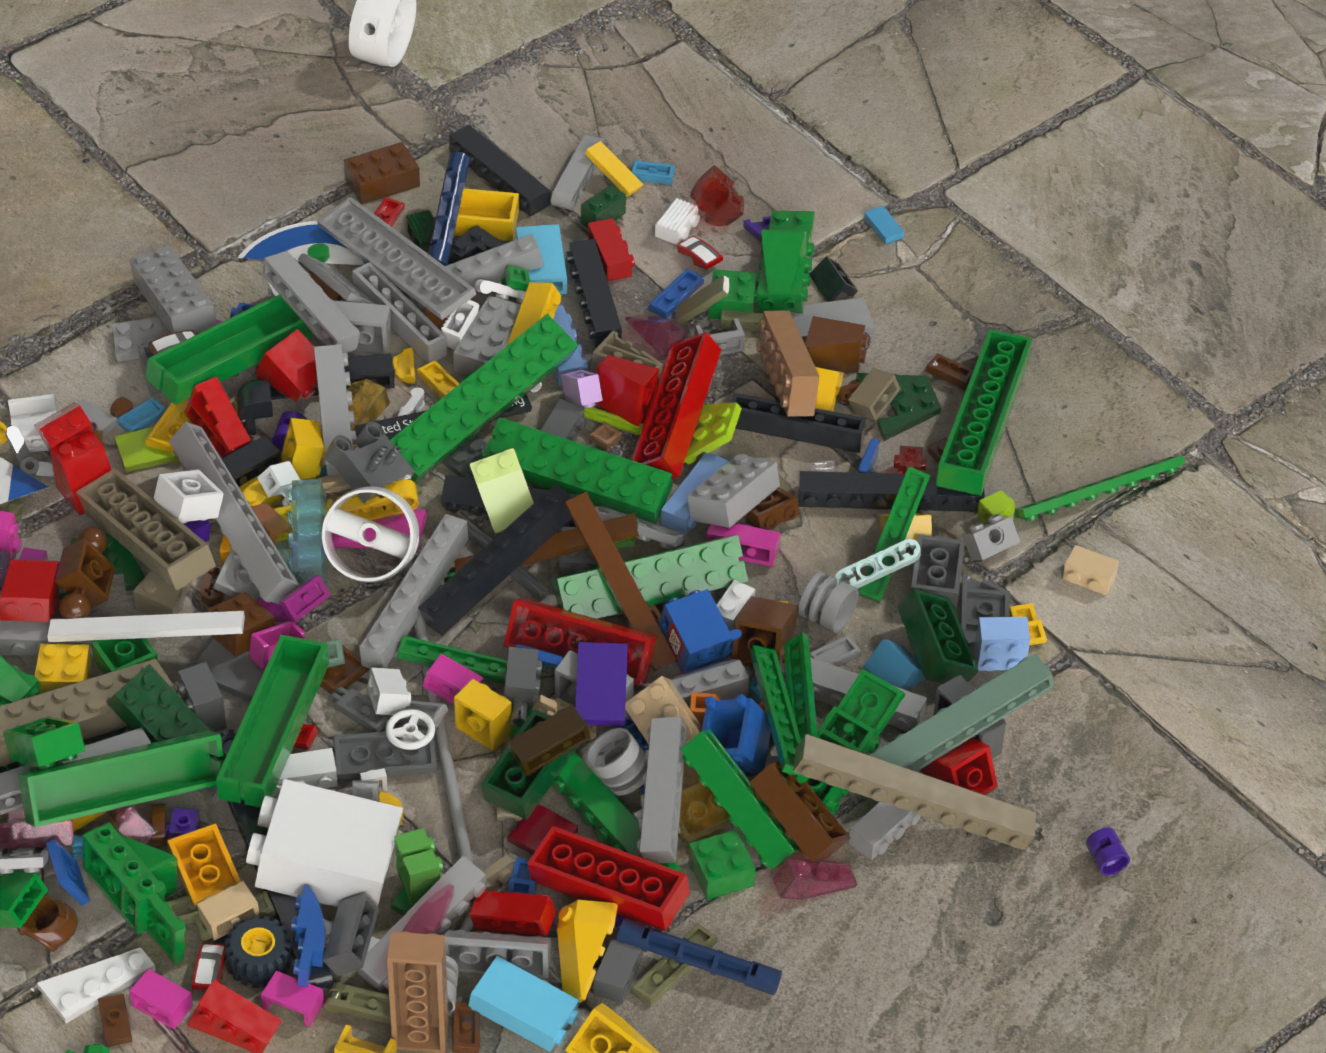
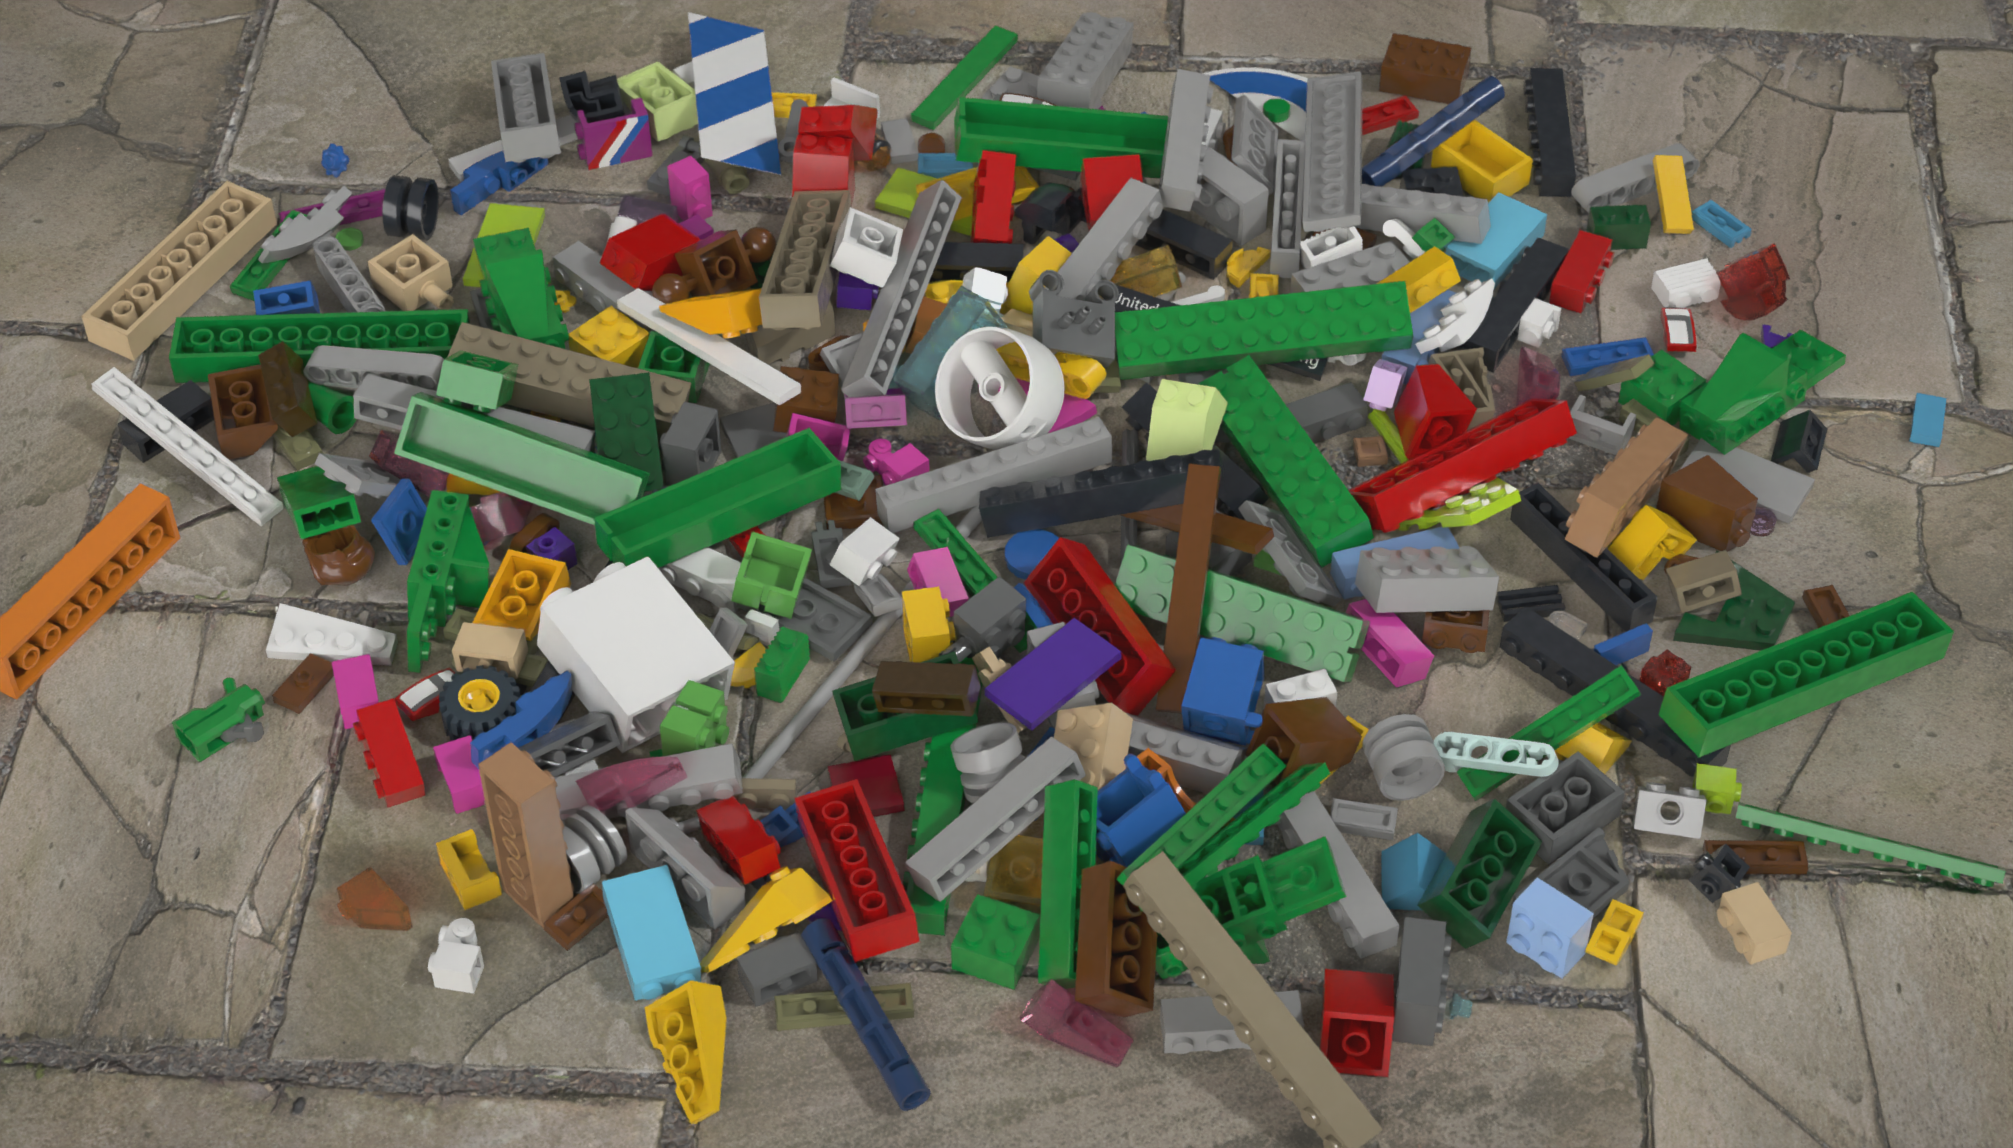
camera: 45 degrees right, 0 degrees up
white piece [386,709,435,750] -> none
sand green brick [869,653,1054,772] -> none
none -> light orange slope [659,288,762,339]
none -> bright green piece [731,532,812,619]
none -> green brick [754,627,810,703]
none -> dark pink brick [863,439,930,485]
none -> green tile [911,25,1018,130]
none -> blue tile [1005,529,1059,580]
none -> white slope [1415,278,1495,354]
none -> black tile [1496,585,1566,622]
none -> white brick [1517,298,1561,348]
none -> black brick [1688,844,1750,903]
none -> reddish brown tile [1703,840,1809,874]

